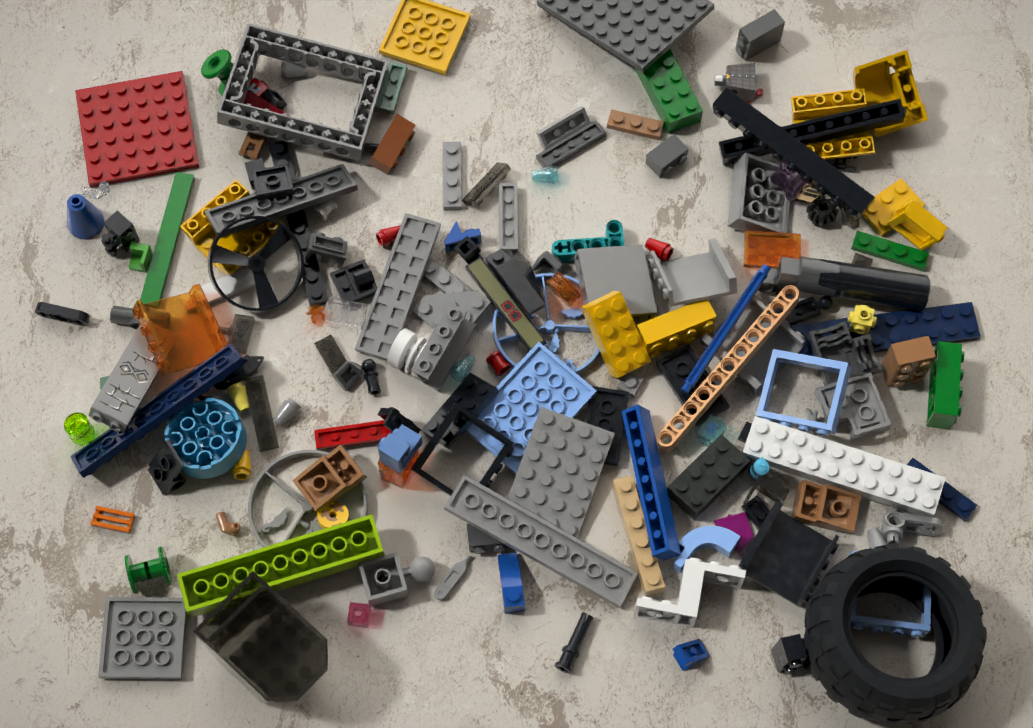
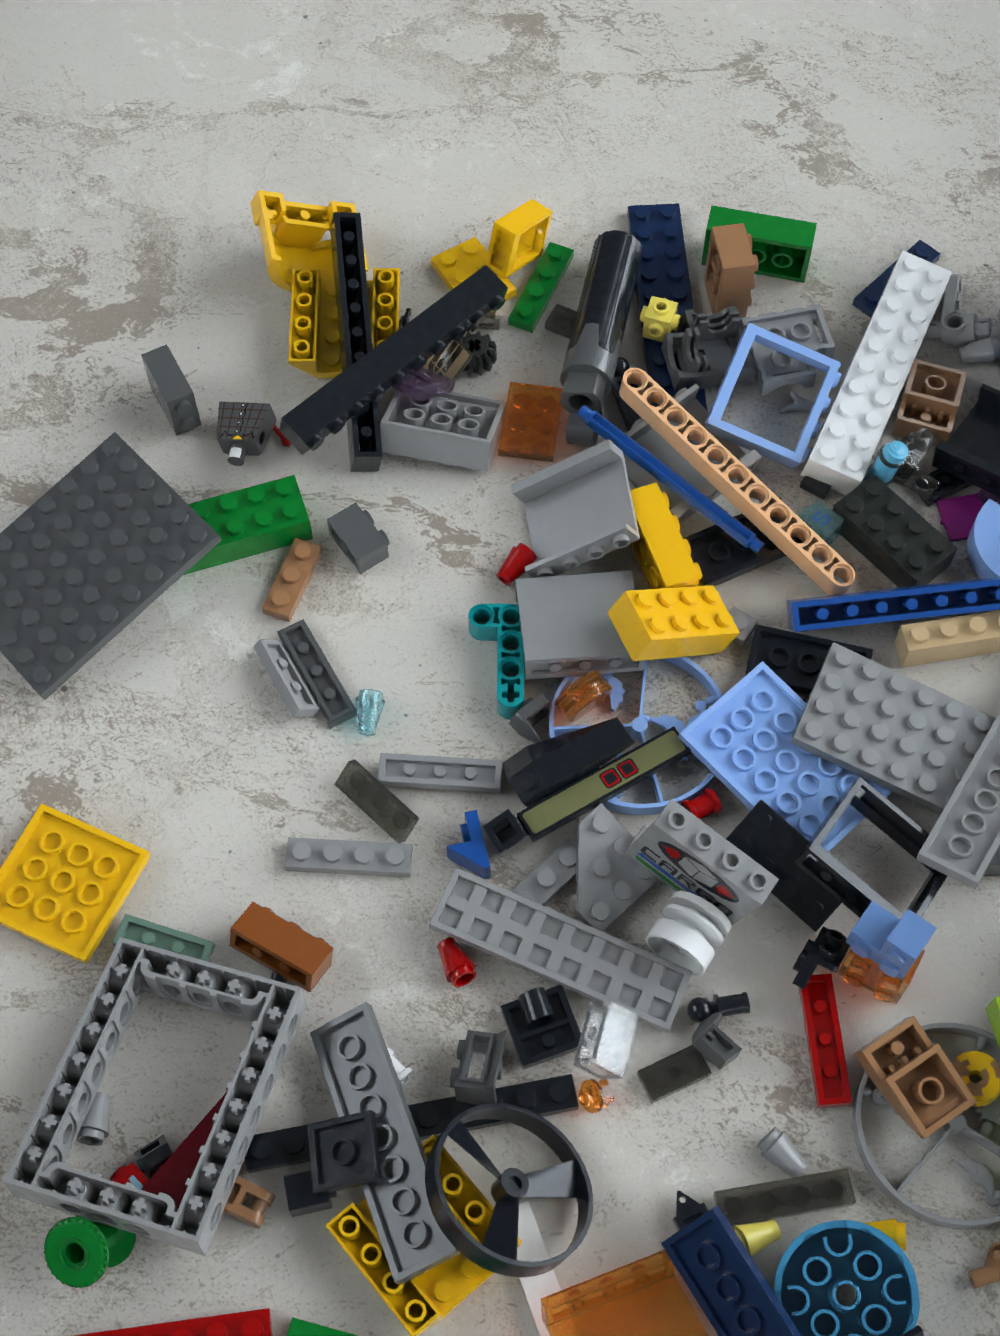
camera: 85 degrees left, 5 degrees down
clear smoke plate [217,314,255,354] -> none

